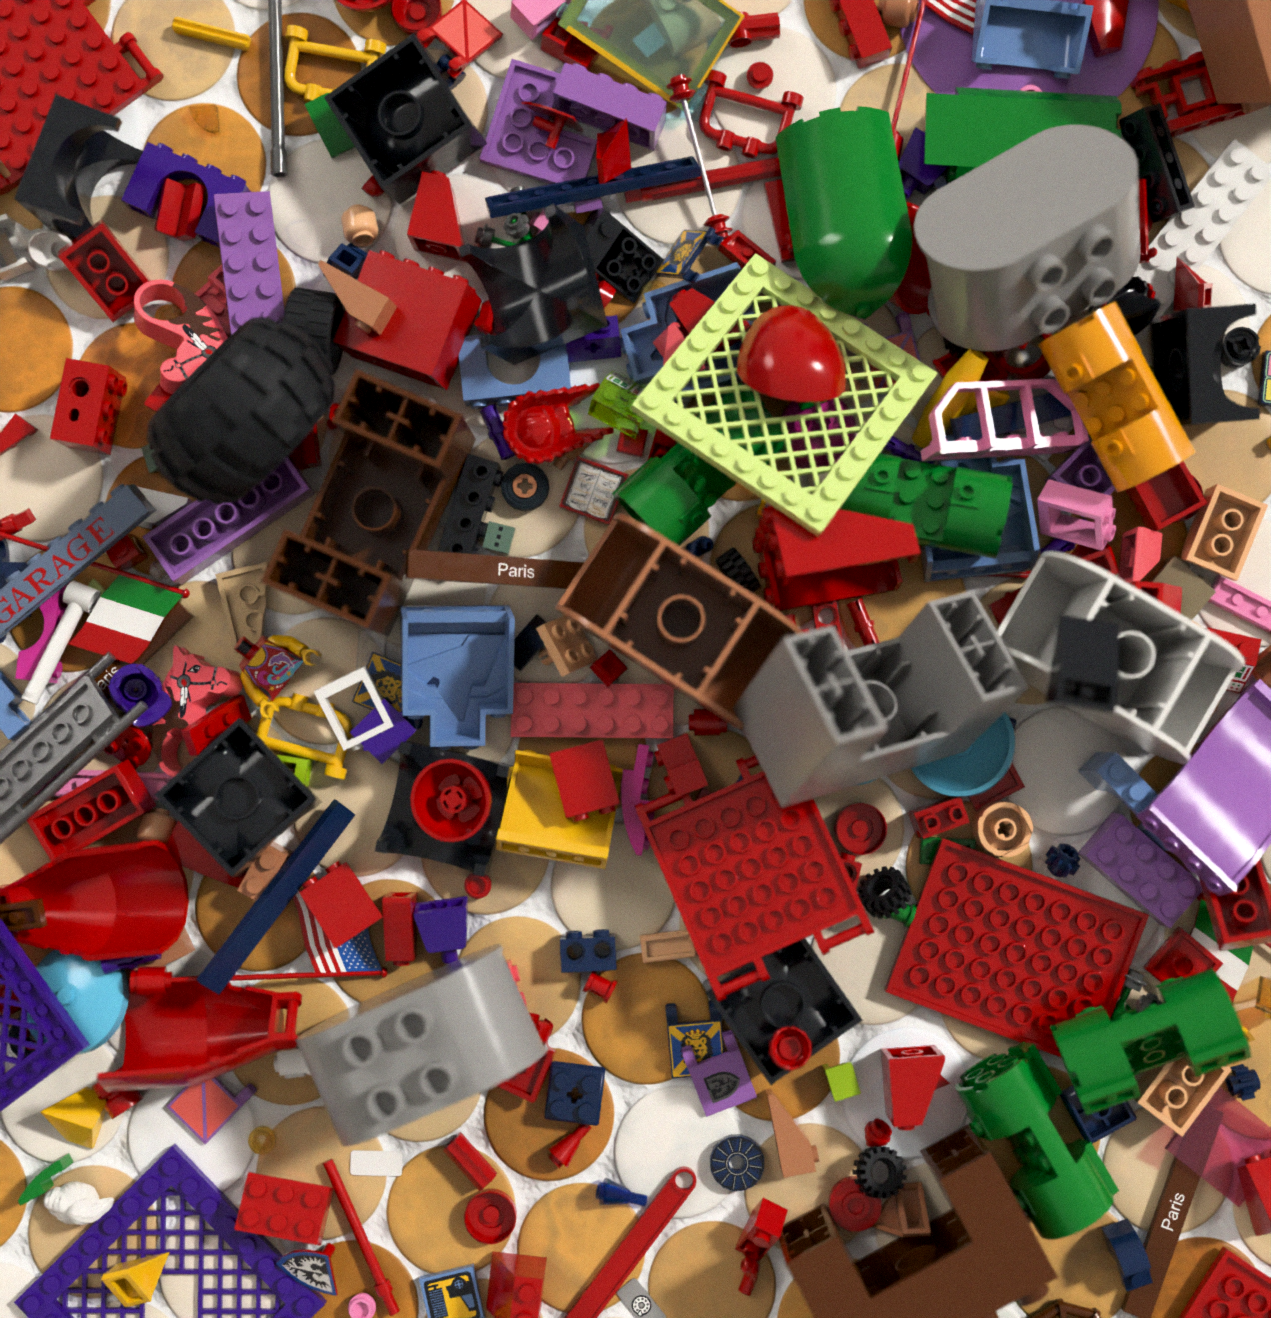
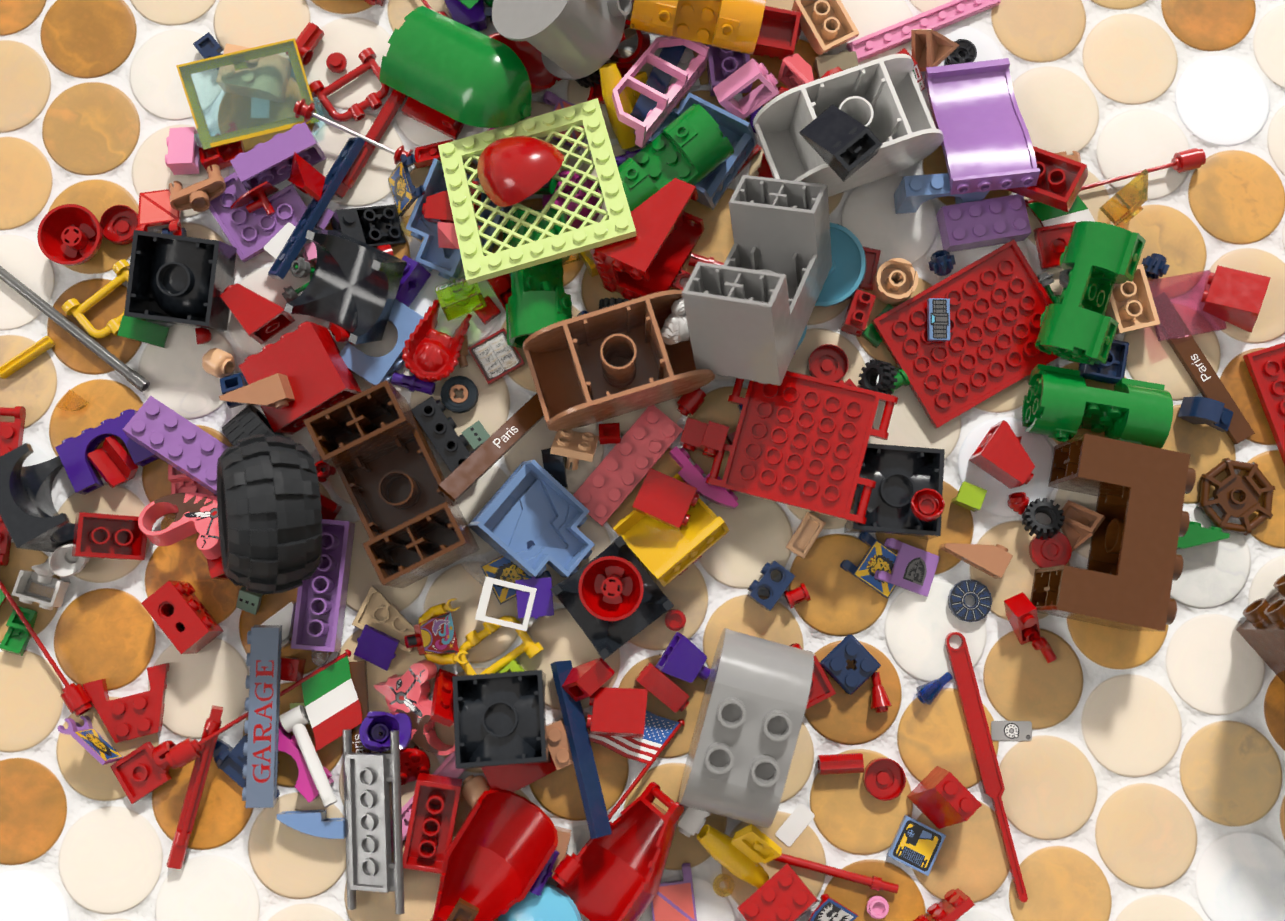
camera: 55 degrees left, 5 degrees down
none -> nougat connector [168,165,226,212]
none -> white sticker [264,222,295,259]
none -> dark purple piece [354,624,400,671]
none -> red slope [562,657,615,701]
none -> white hair [660,298,690,345]
none -> yellow plate [696,824,782,888]
none -> tile [927,298,950,341]

